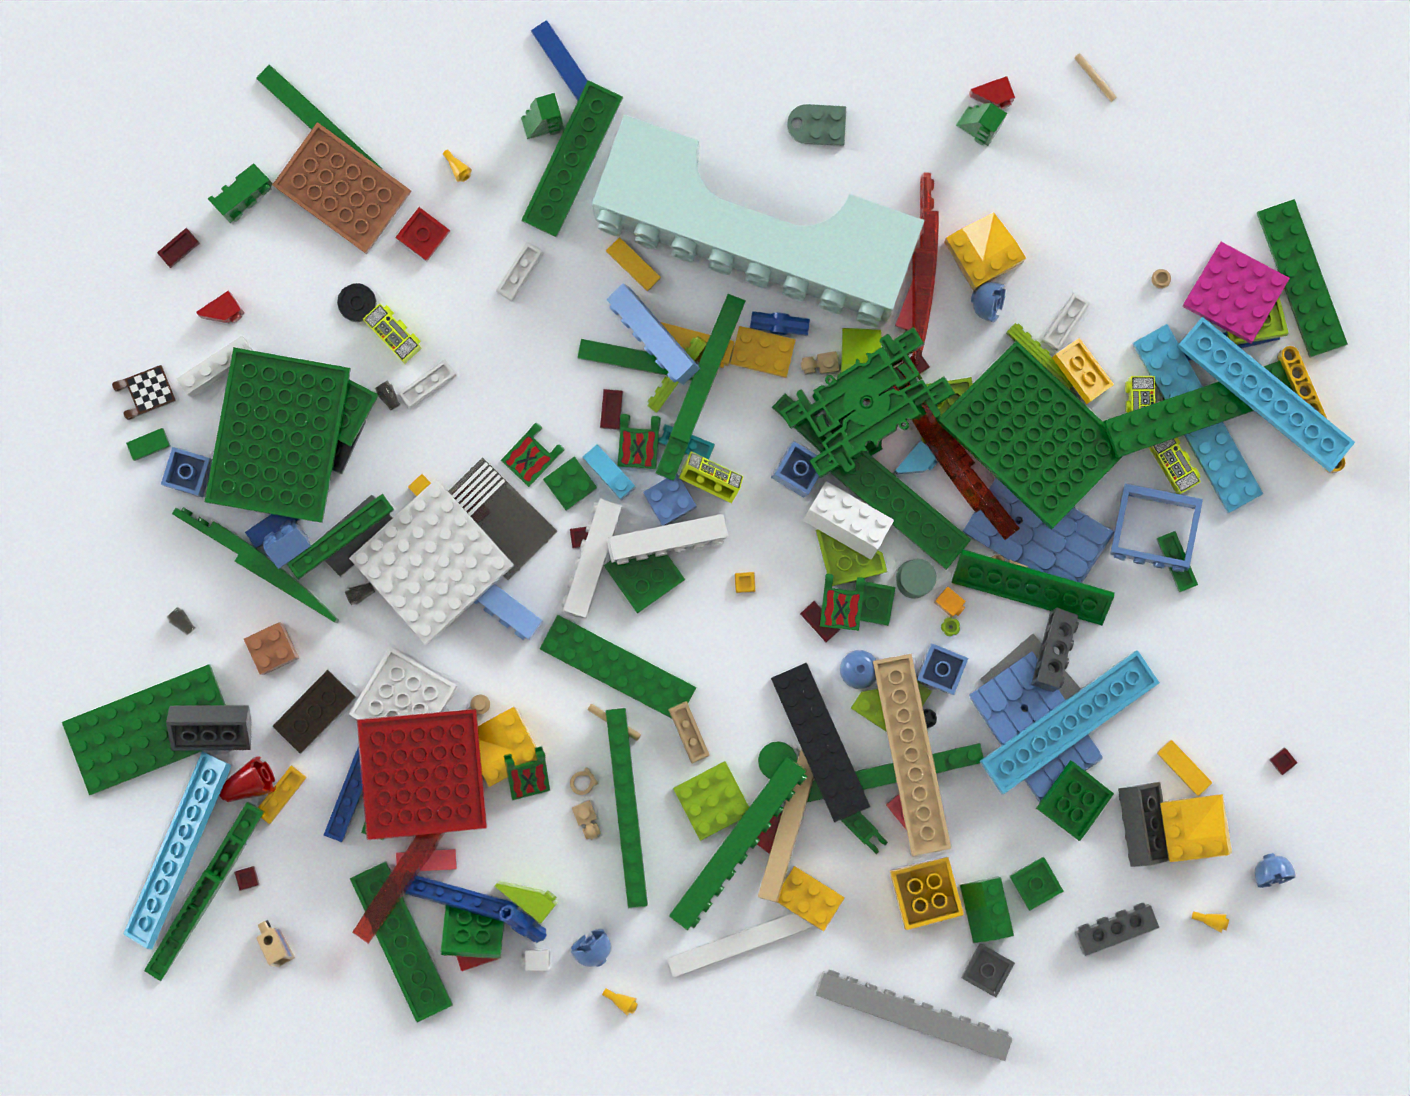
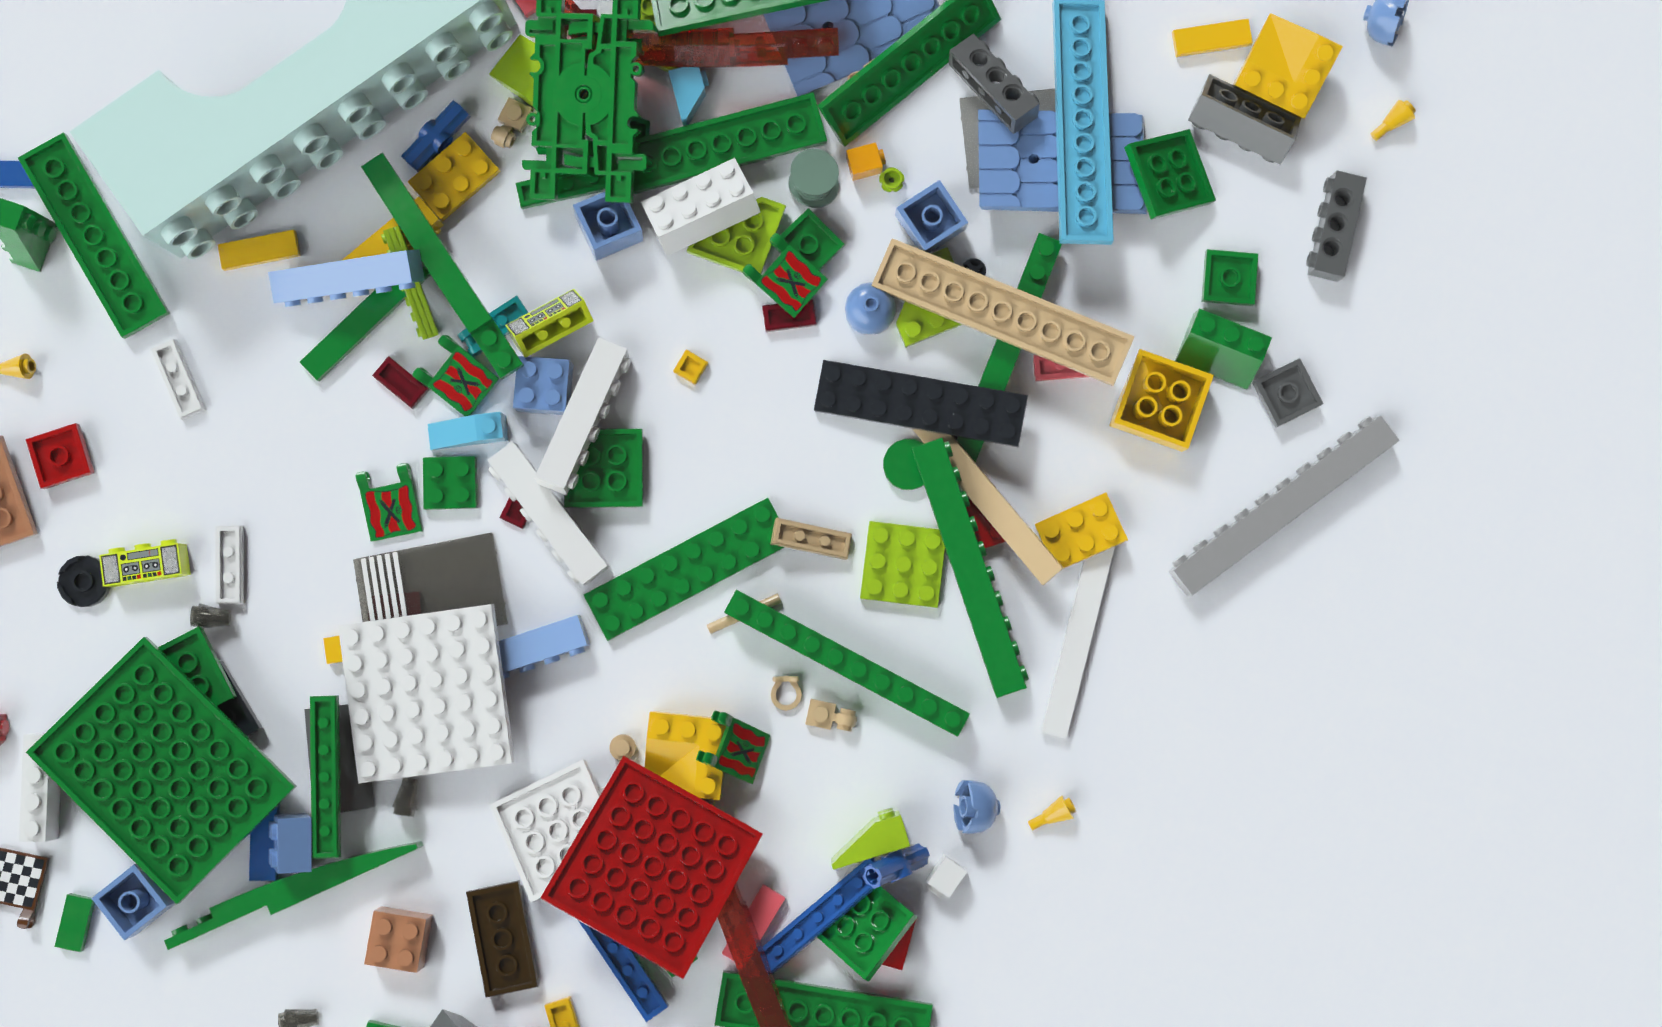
camera: 60 degrees left, 0 degrees up
green hinge [841,812,888,854] -> none

